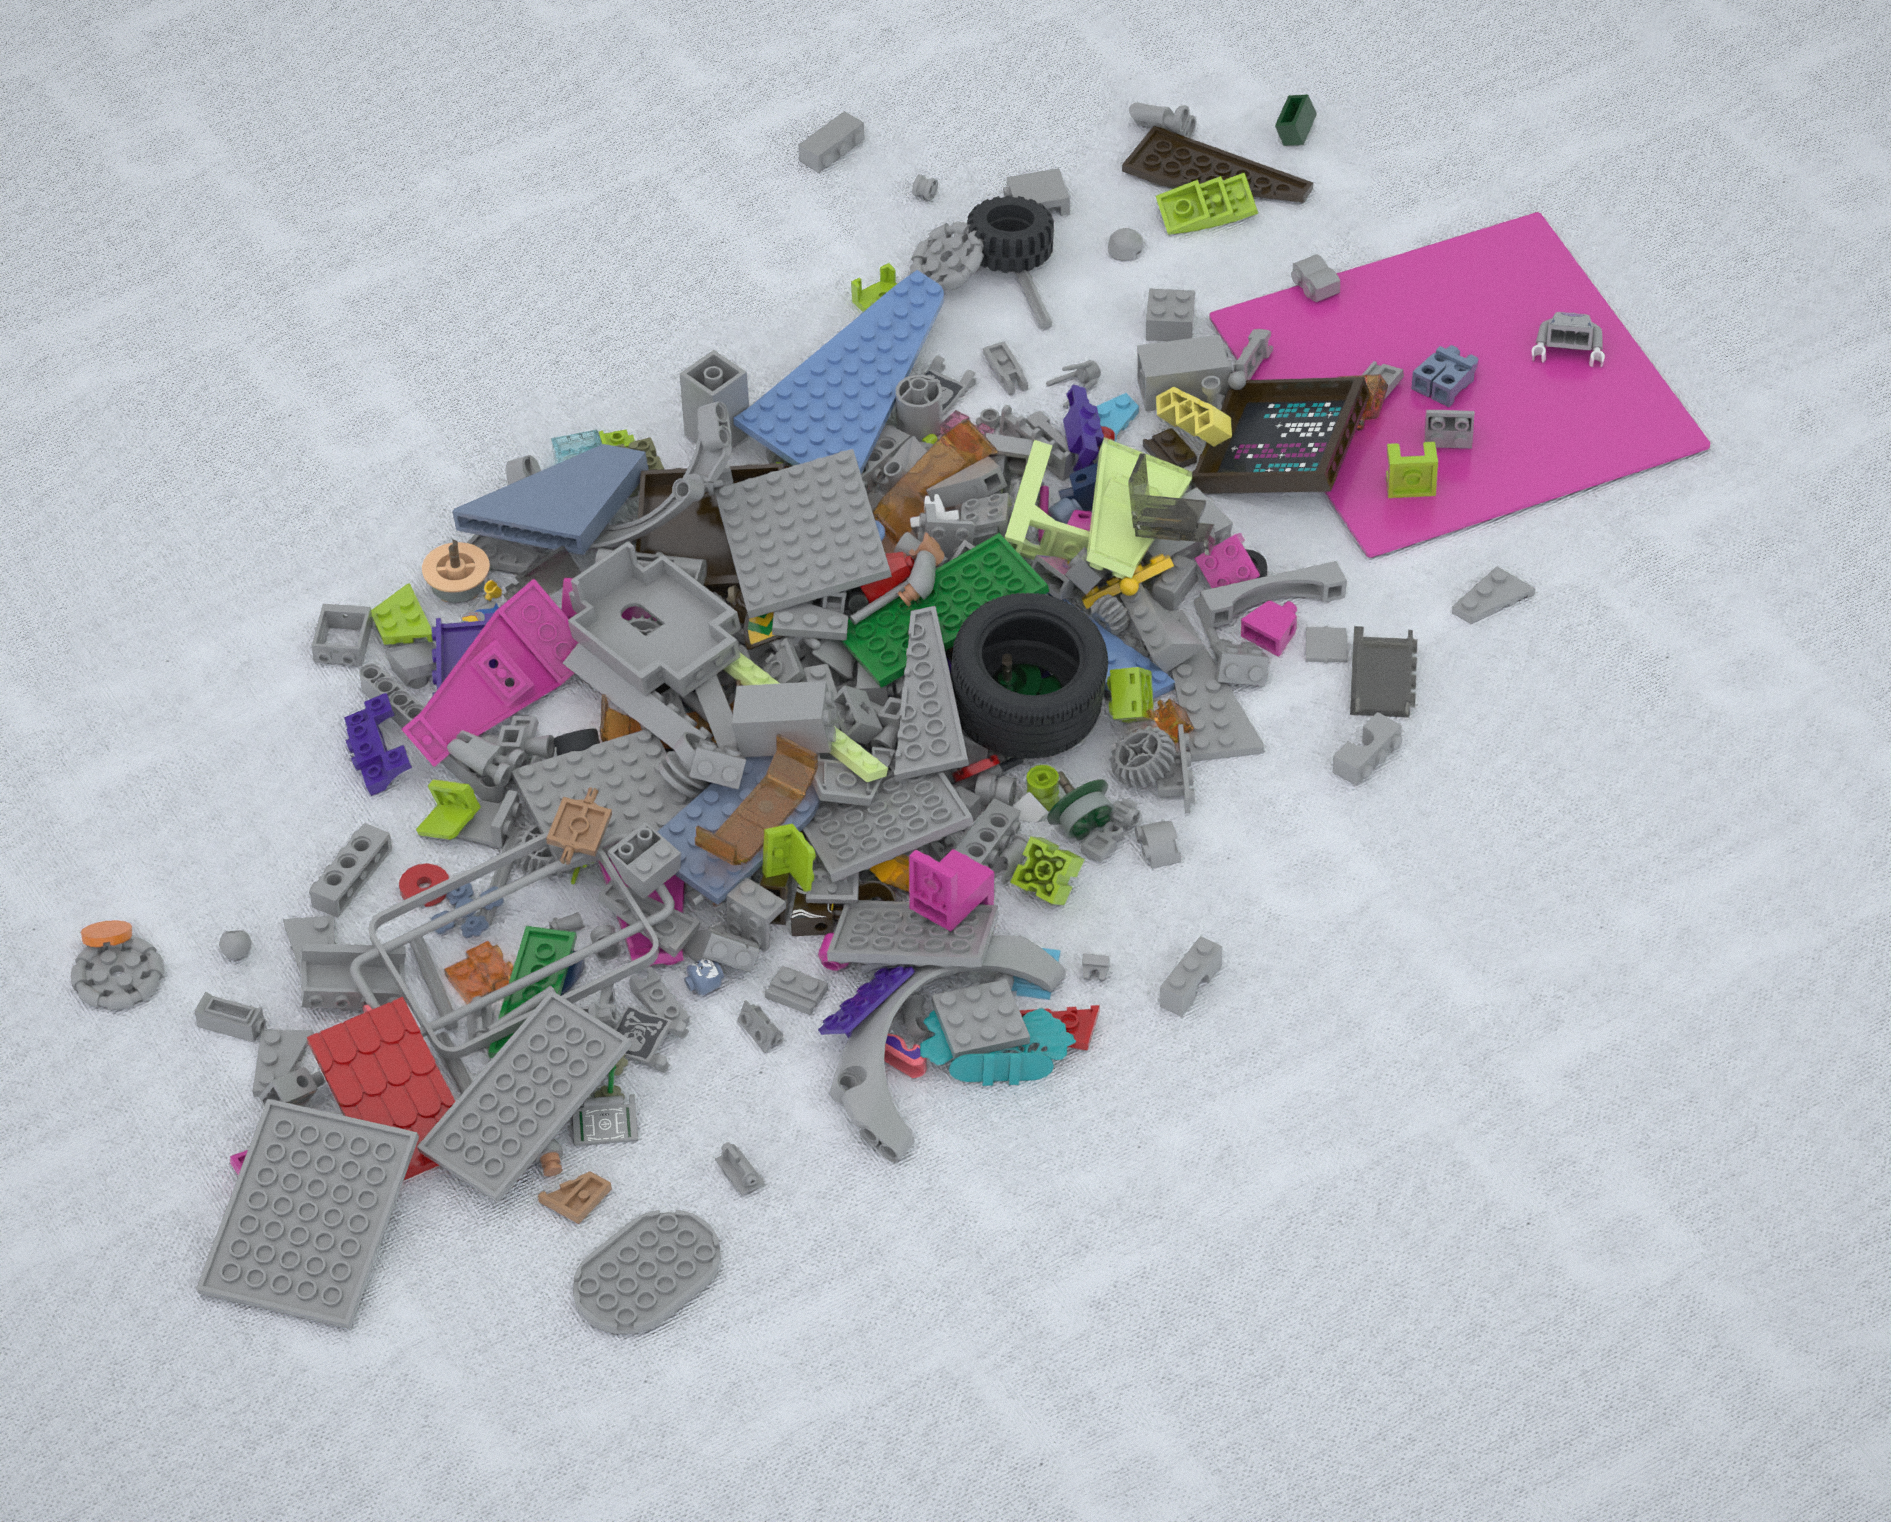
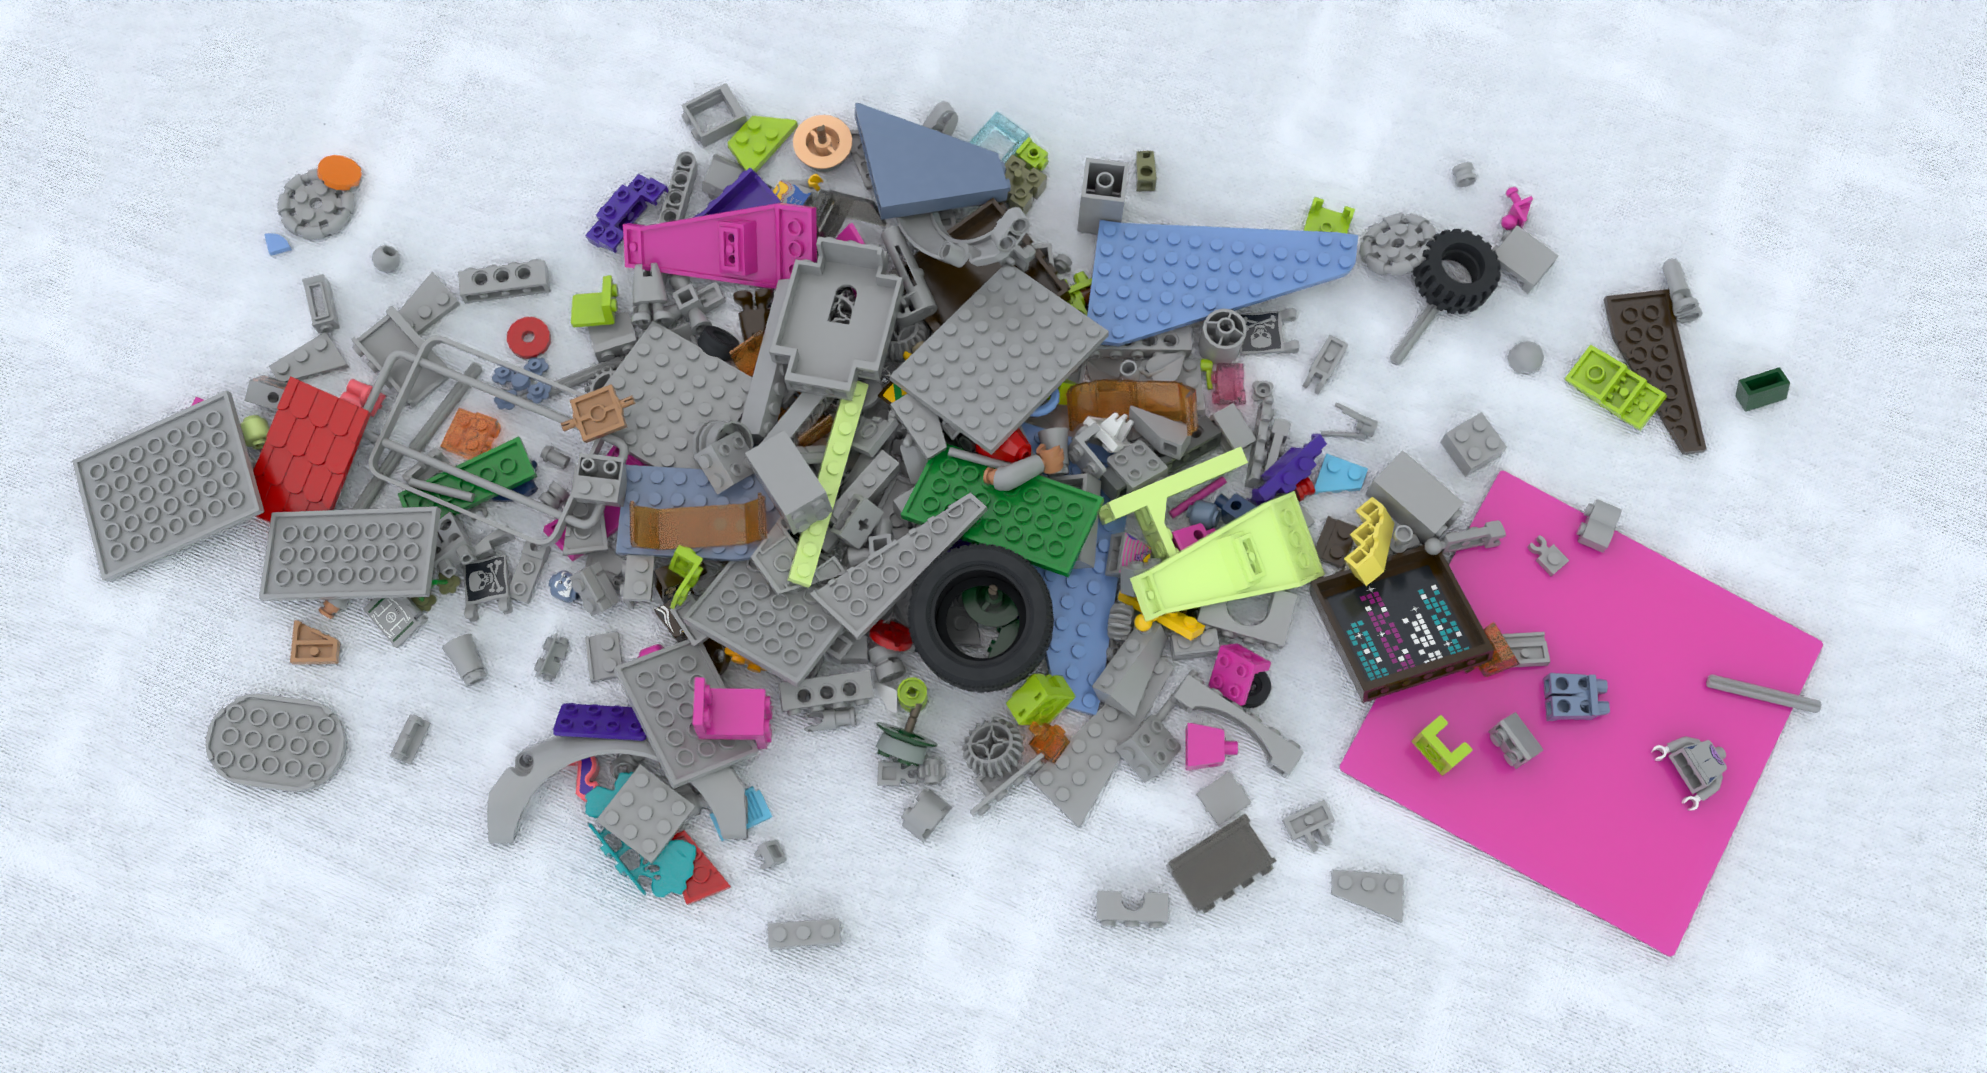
camera: 50 degrees right, 25 degrees up
light grey brick [798,111,865,173] -> none
lime brick [1010,836,1085,905] -> none
clear smoke piece [1128,453,1216,555] -> none
none -> medium blue tile [264,233,292,256]
none -> light grey plant [442,634,487,687]
none -> dark brown piece [733,288,774,352]
none -> light grey hinge [1282,800,1335,852]
none -> dark pink piece [1501,187,1533,230]
none -> light grey plate [1527,535,1569,577]
none -> light grey axle [1706,674,1822,713]

